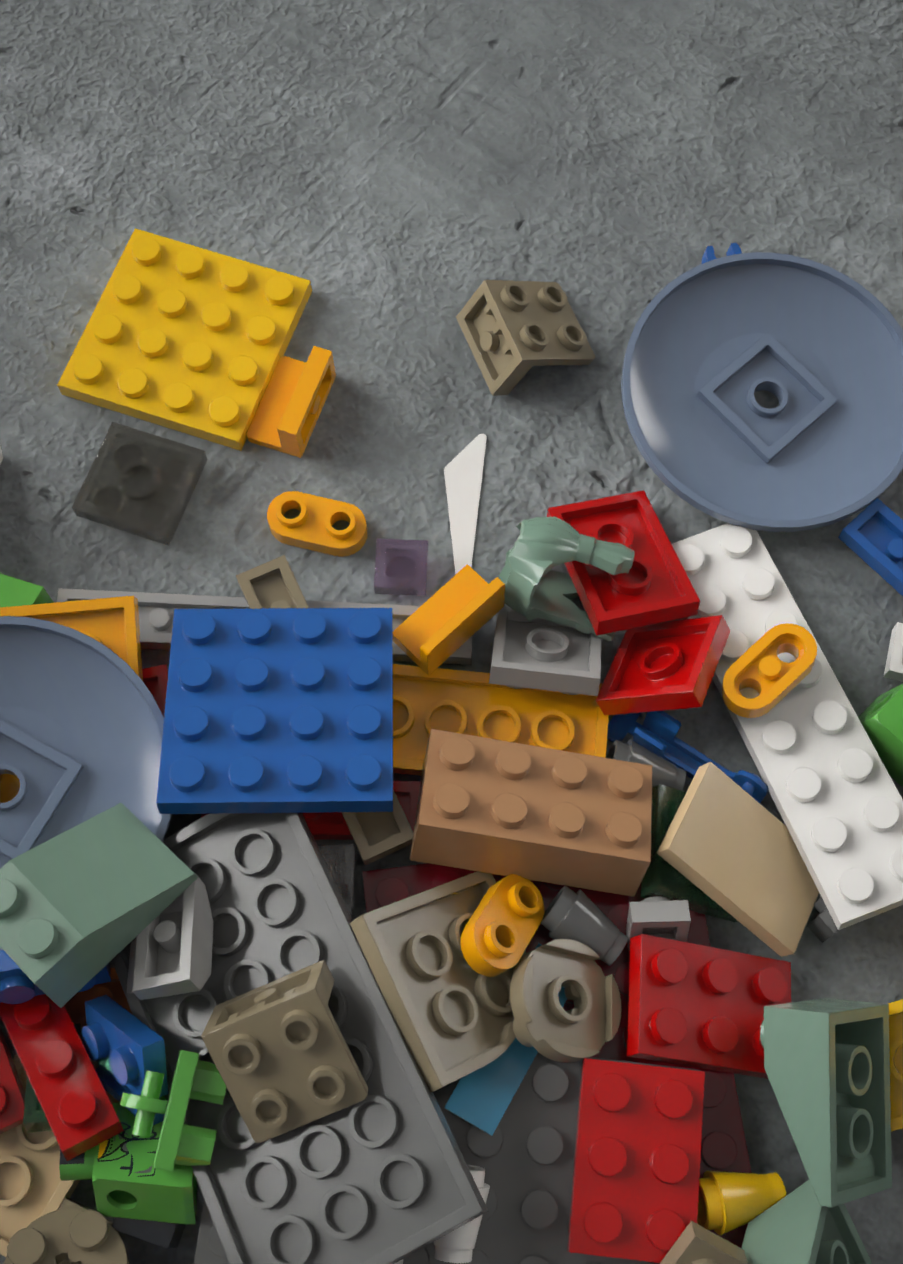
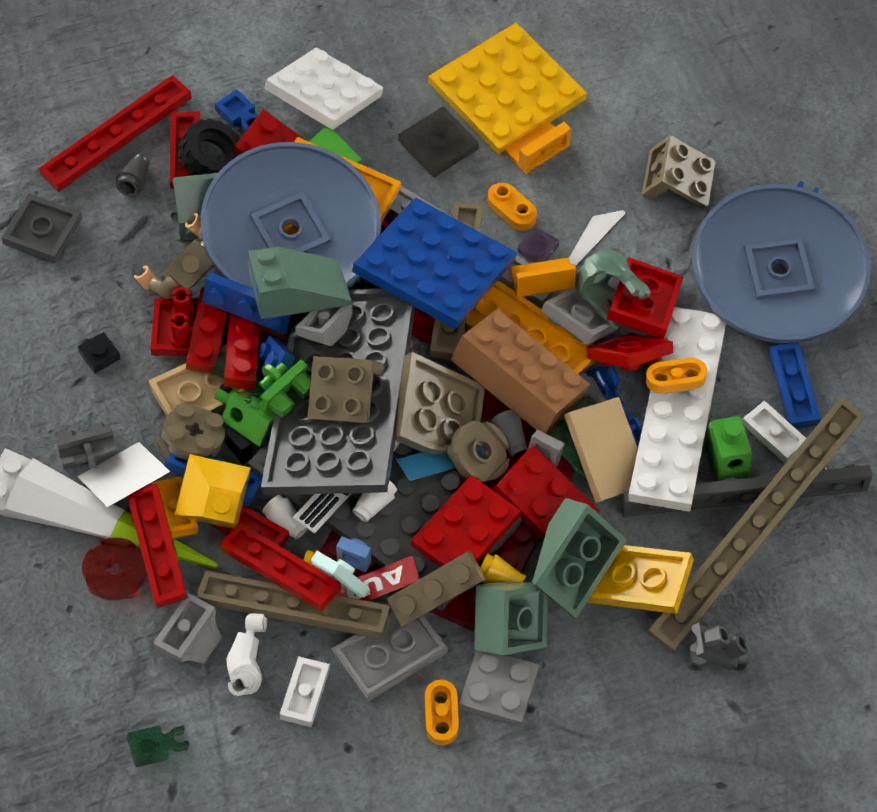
camera: 30 degrees right, 10 degrees down
light orange plate [460,874,545,977] -> none

